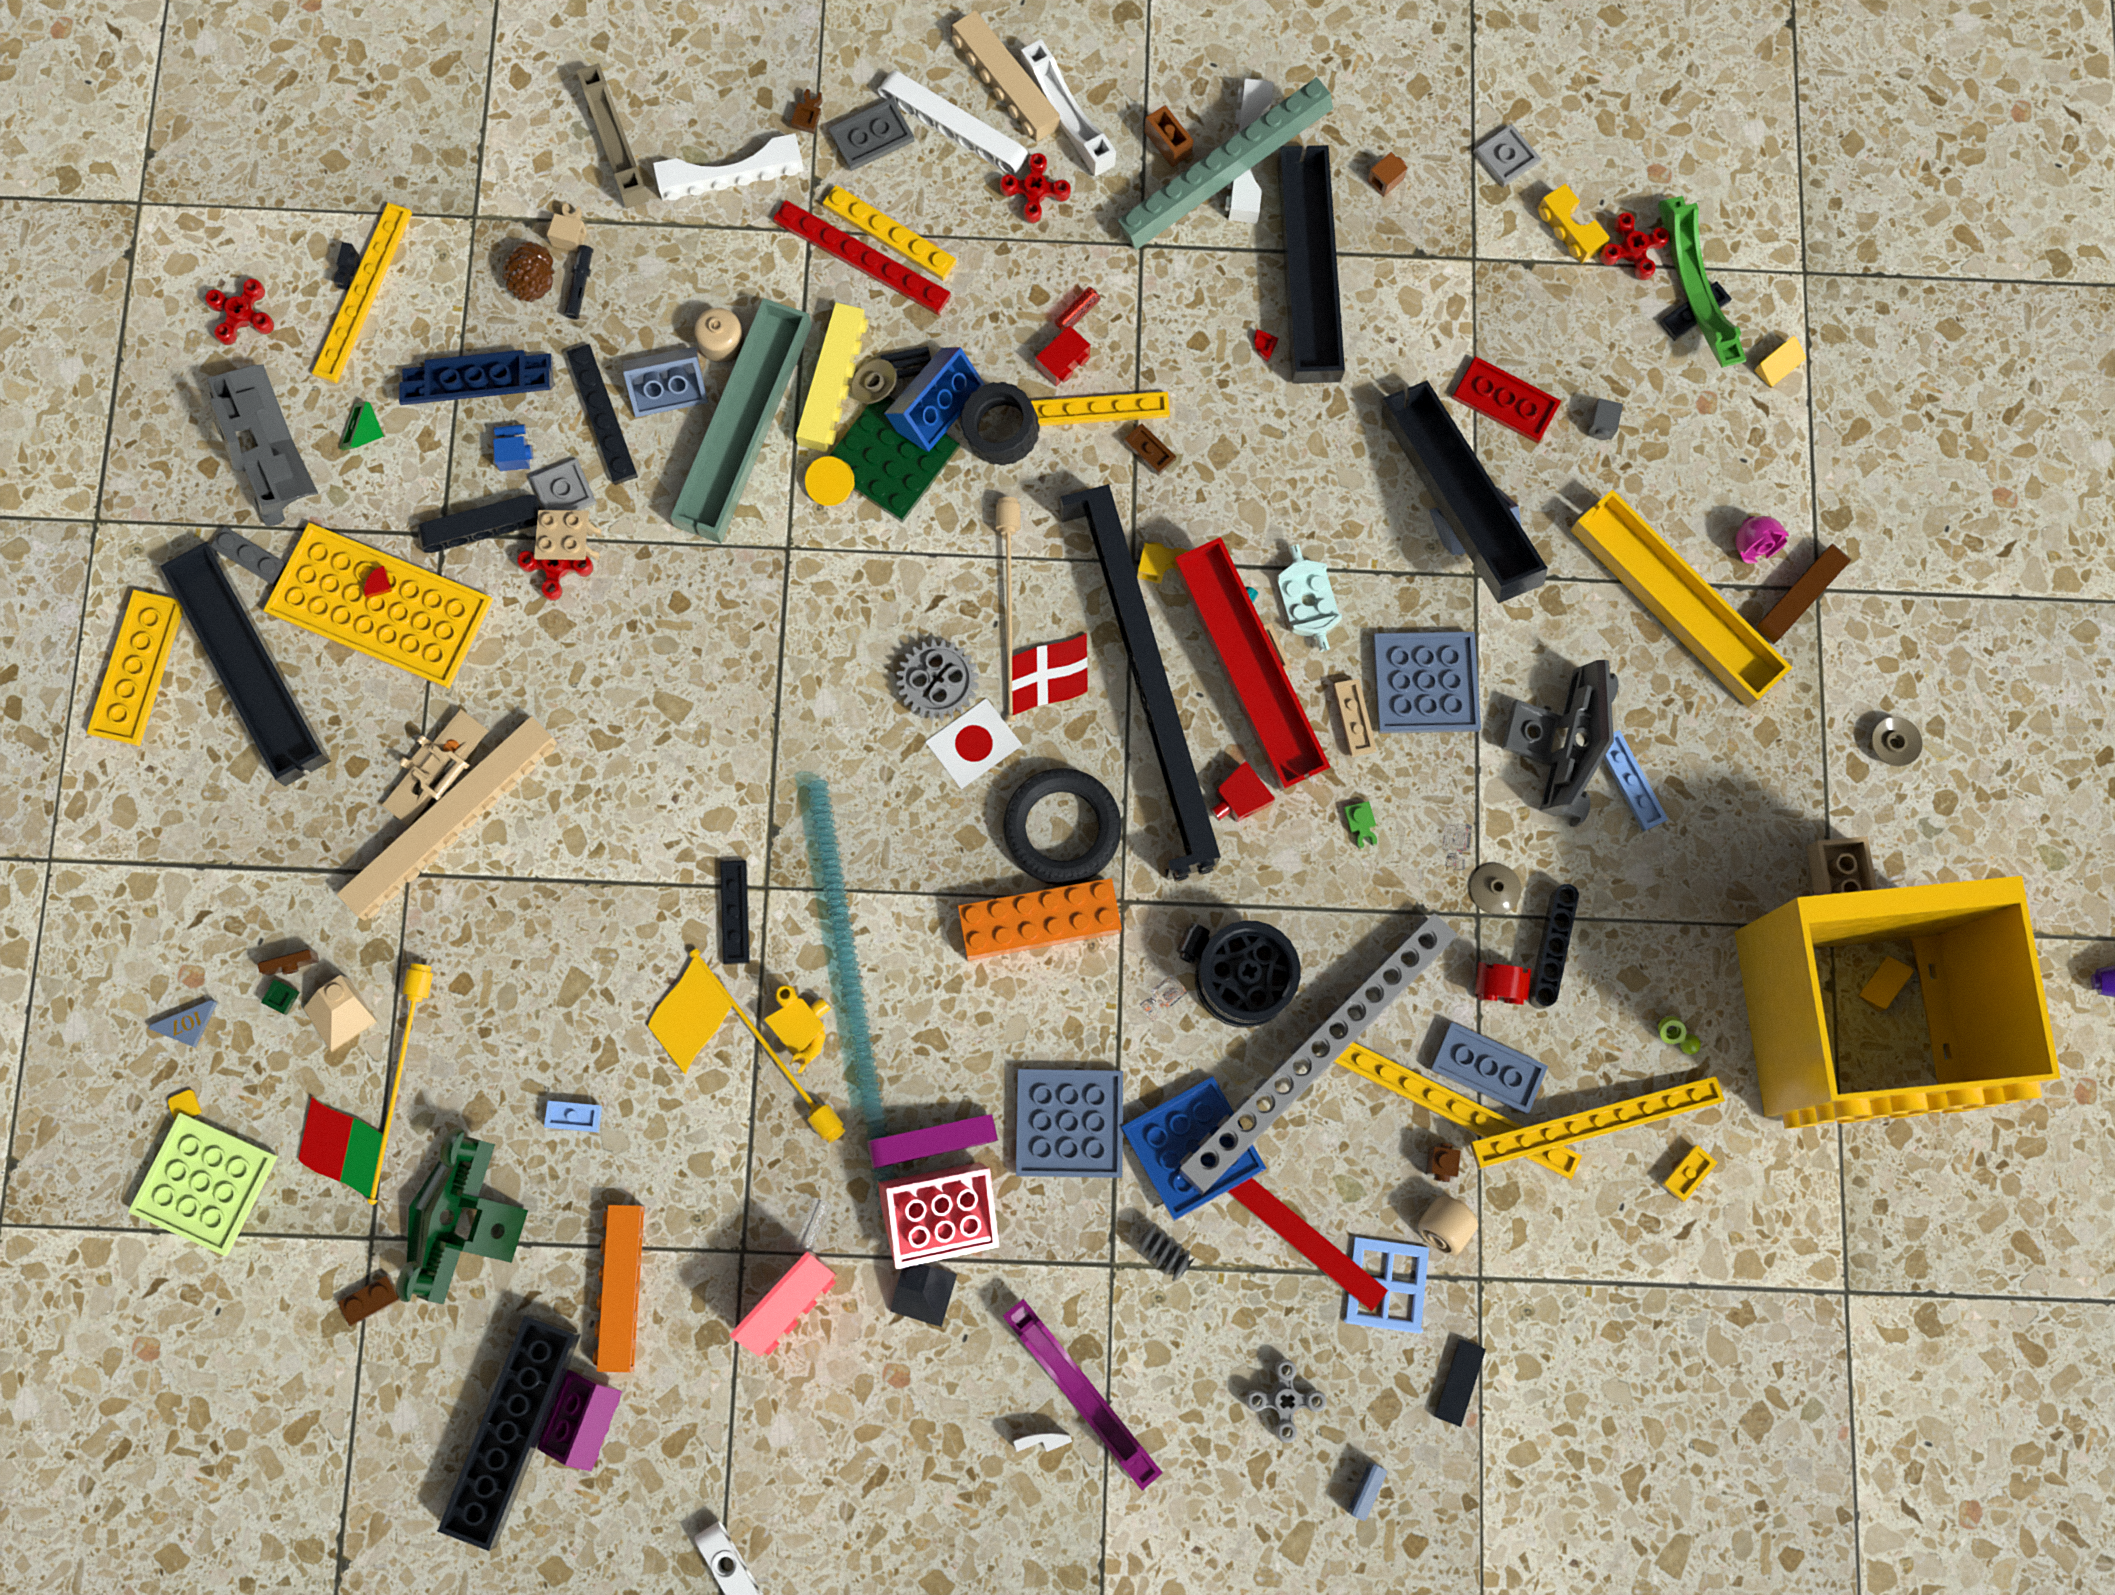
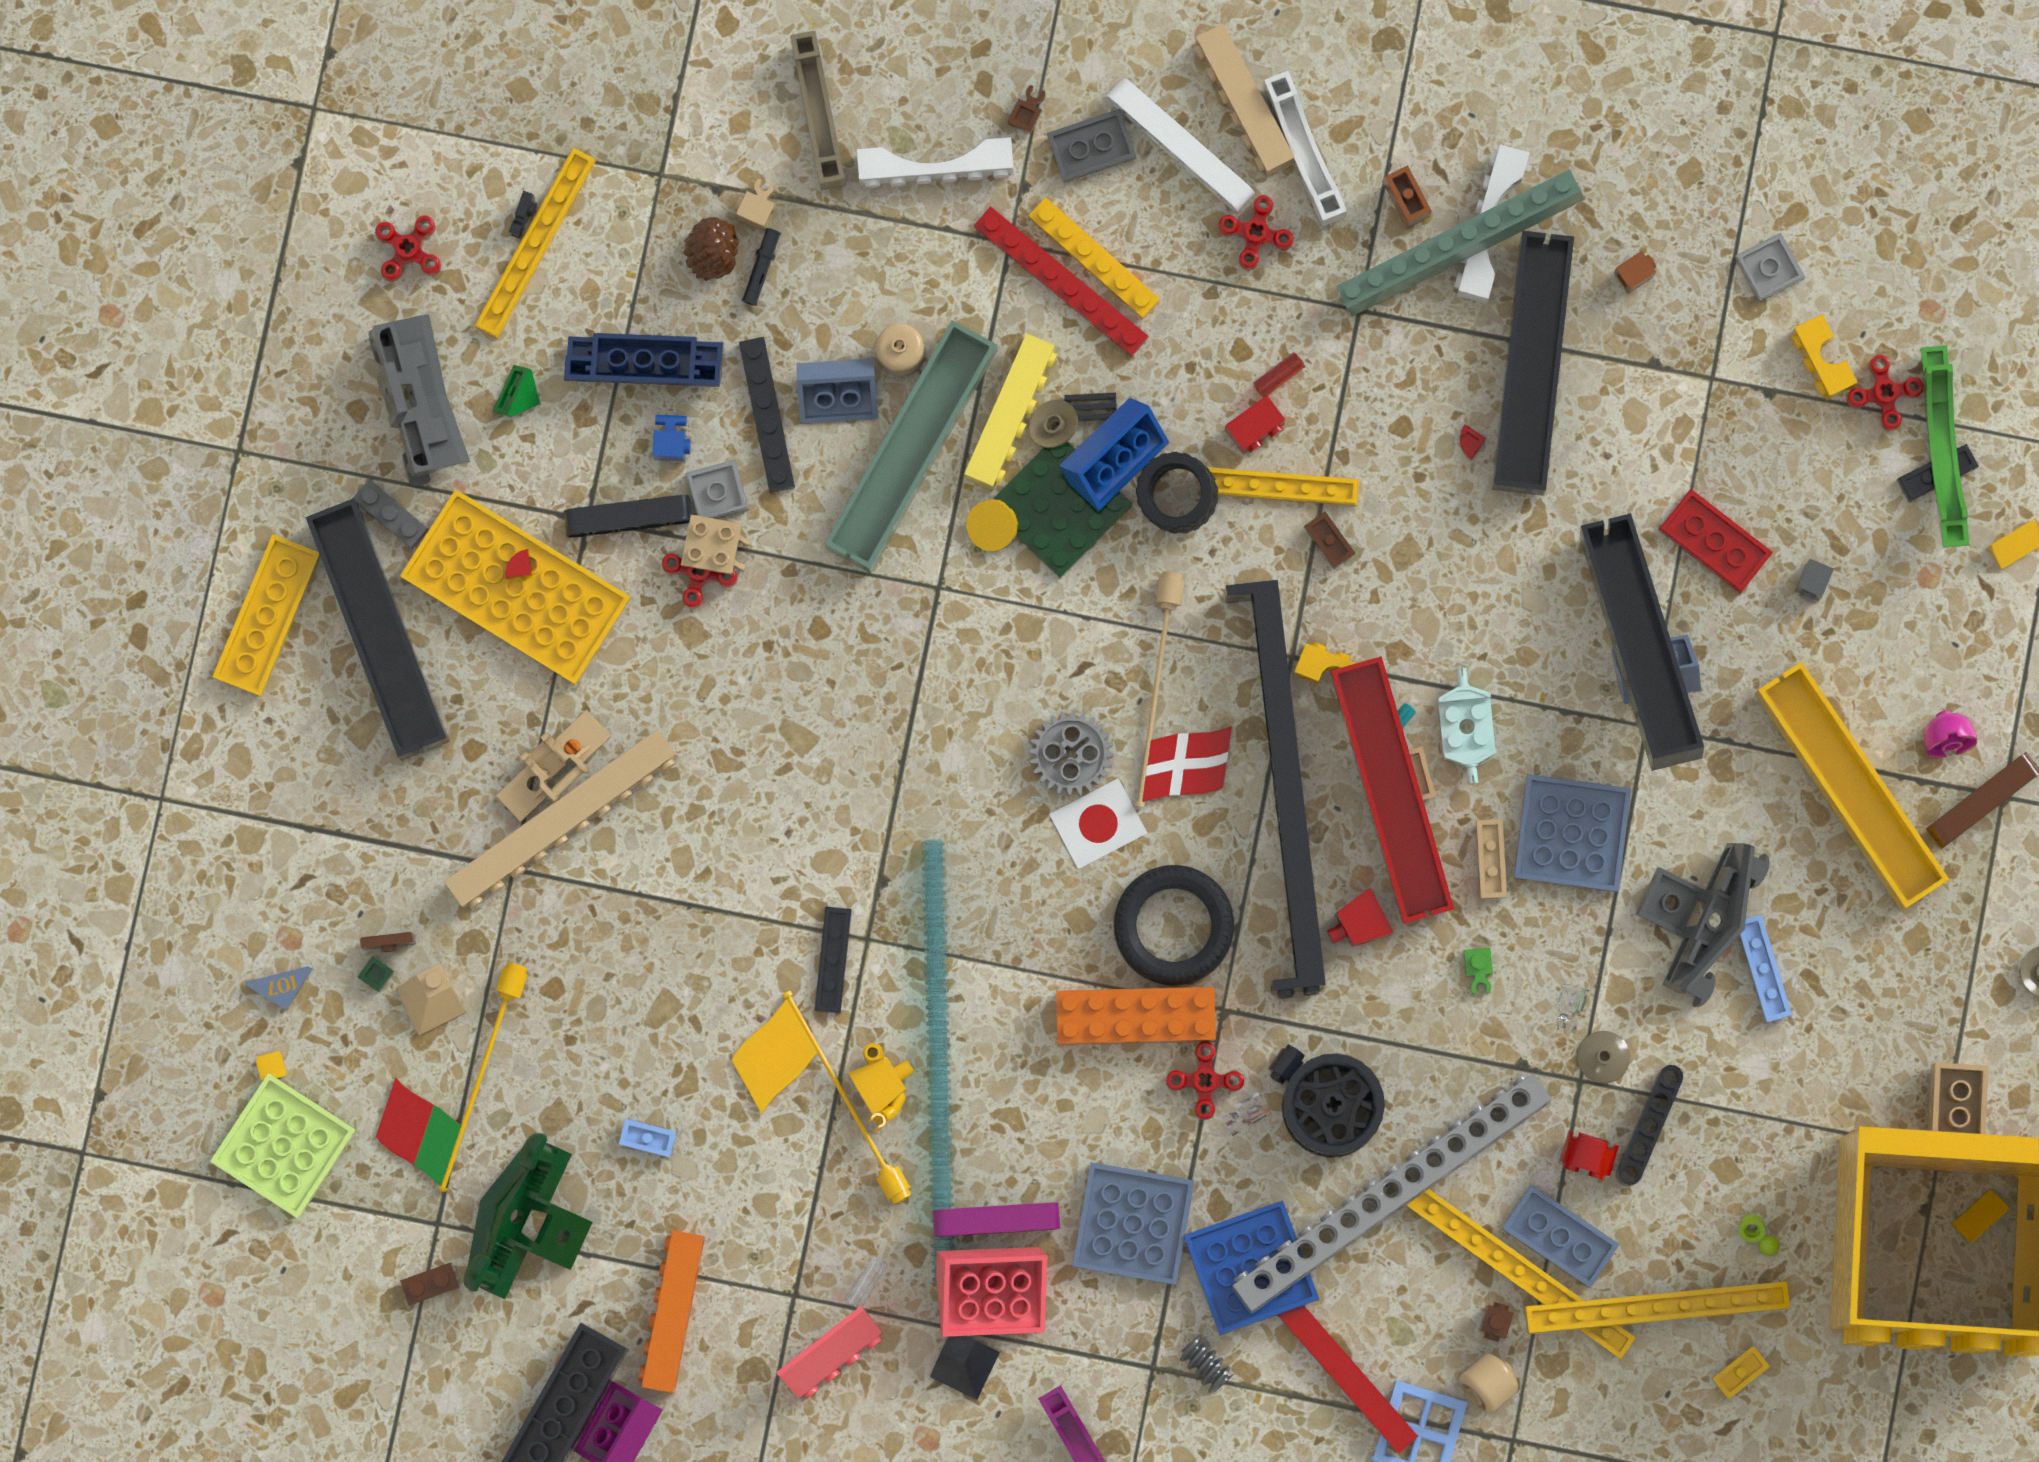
camera: 20 degrees right, 5 degrees up
none -> red gear [1165,1041,1244,1121]

